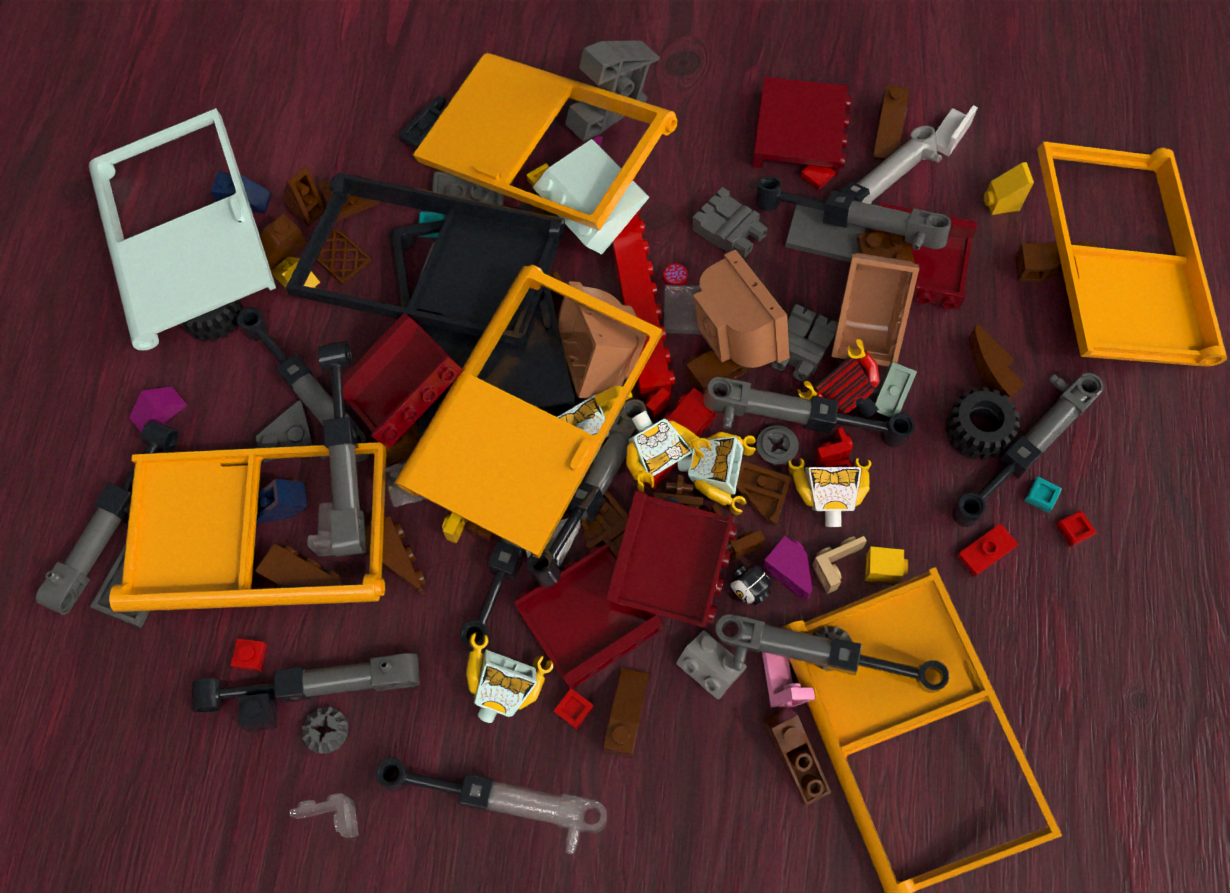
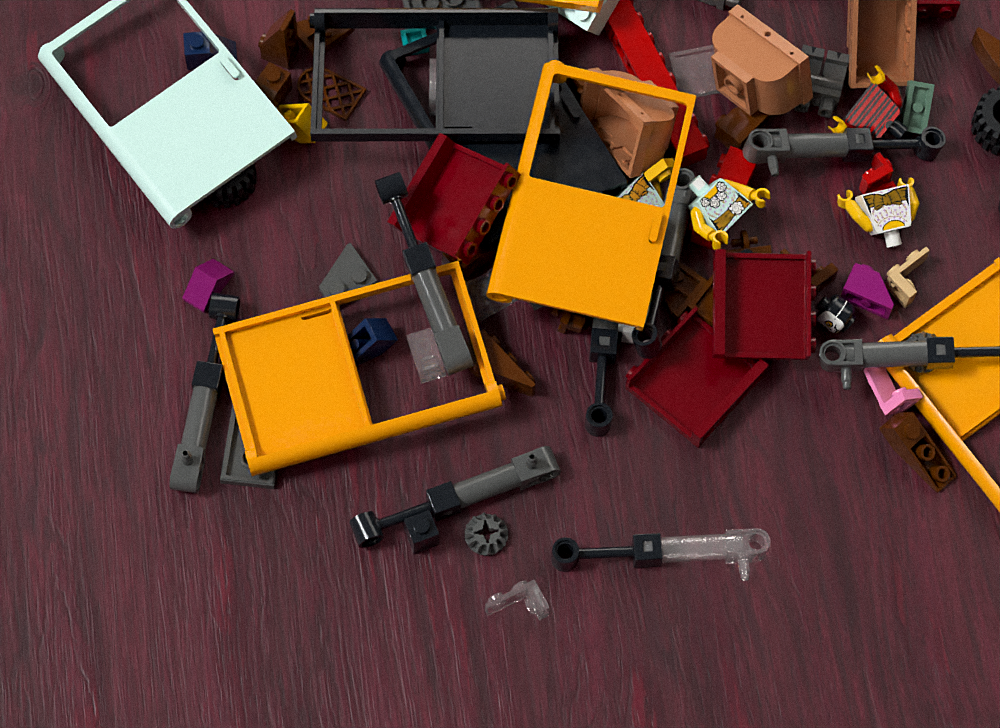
camera: 20 degrees left, 0 degrees up
red plate [230,639,267,672] -> none
piece [237,307,370,463] -> none
reddish brown slope [255,543,345,588] -> none
yellow plate [442,512,468,544] -> none
torso [466,633,553,723] -> none
red plate [554,688,594,730] -> none
reddish brown slope [604,668,649,759] -> none
red plate [645,387,670,422] -> none
red tile [663,263,688,289] -> none
light grey bracket [677,630,747,700] -> none
torso [678,432,756,515] -> none
reddish brown wing [736,461,792,526] -> none
dark grey gear [756,425,799,466] -> none
yellow brick [865,547,908,584] -> none

